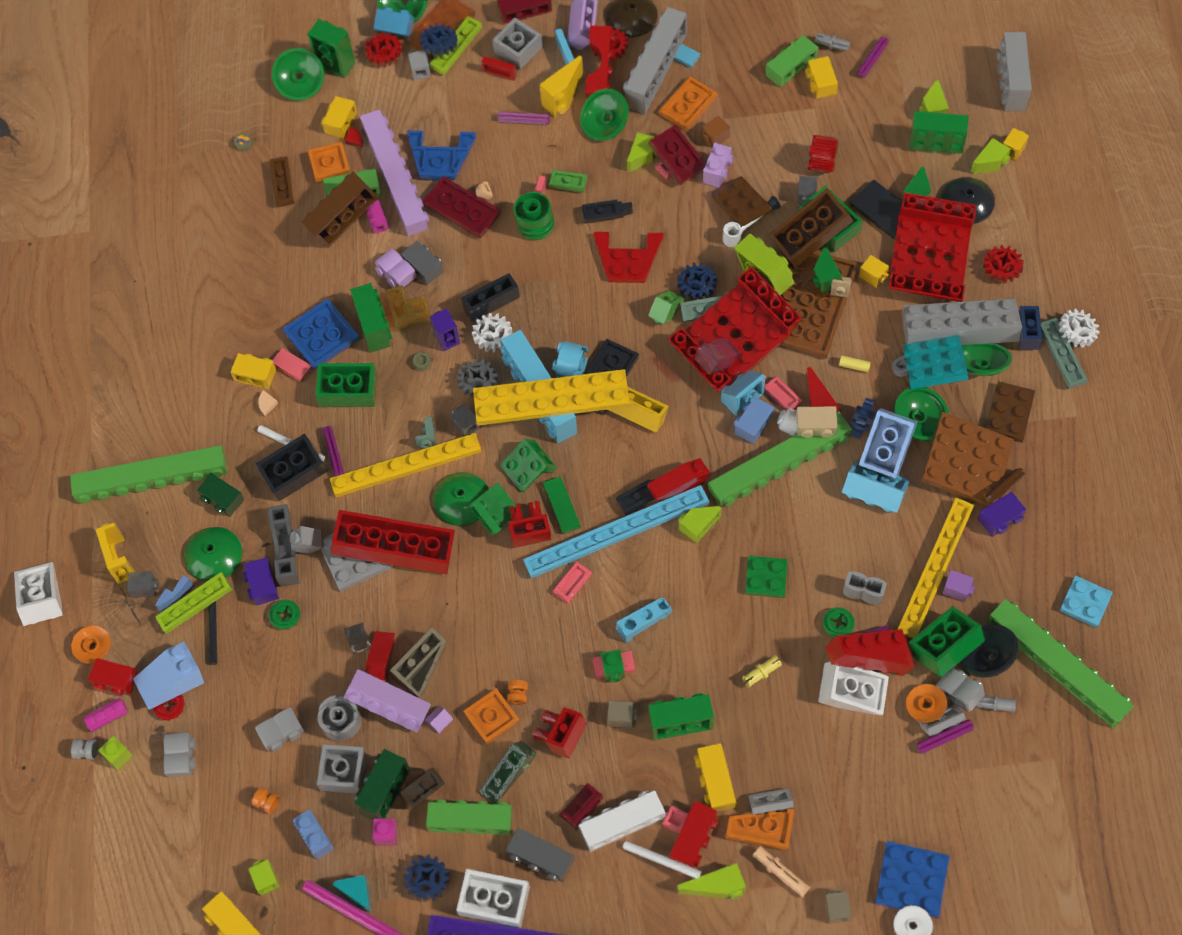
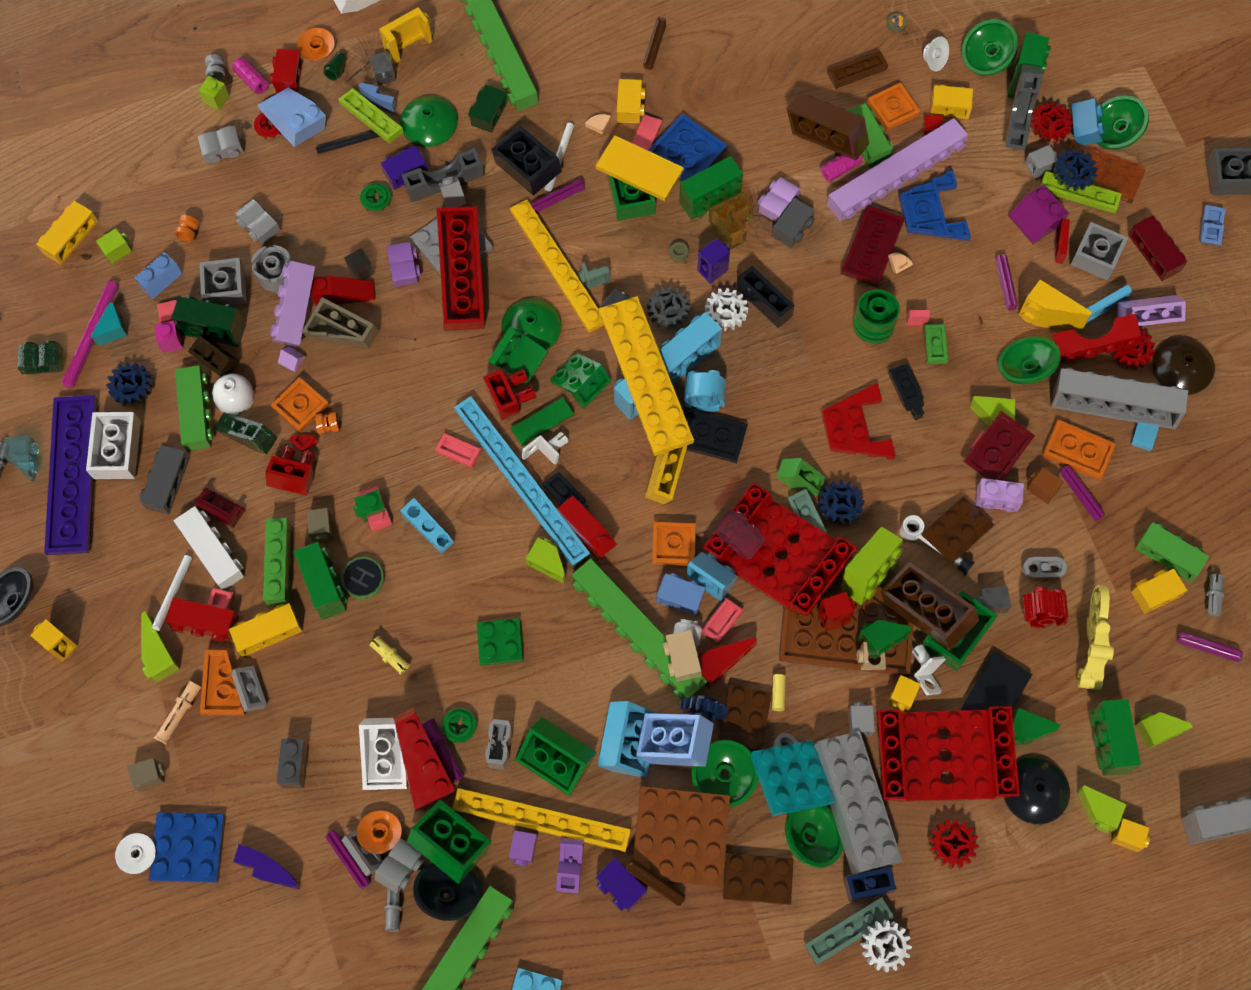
camera: 75 degrees right, 5 degrees up
none -> coral tile [157,300,177,323]
none -> white cylinder [212,373,255,415]
none -> dark purple slope [233,844,301,890]
none -> bright green brick [263,518,292,607]
none -> dark grey brick [277,739,308,788]
none -> red tile [289,435,319,454]
none -> dark green cone [324,52,347,80]
none -> black tile [341,557,384,599]
none -> medium lavender brick [387,242,421,287]
none -> green slope [515,717,597,796]
none -> white bracket [522,432,568,465]
none -> medium lavender slope [556,838,584,893]
none -> yellow tile [596,135,684,201]
none -> reddish brown axle [643,19,666,70]
none -> orange plate [652,522,696,566]
none -> reddish brown plate [719,684,772,753]
none -> red brick [817,592,856,632]
none -> light grey brick [848,702,875,736]
none -> white bracket [912,644,946,696]
none -> white piece [923,36,949,72]
none -> dark grey arch [1005,64,1043,150]
none -> magenta slope [1008,185,1069,244]
none -> light grey plate [1022,557,1067,580]
none -> magenta axle [1060,465,1105,521]
none -> light yellow piece [1077,585,1114,690]

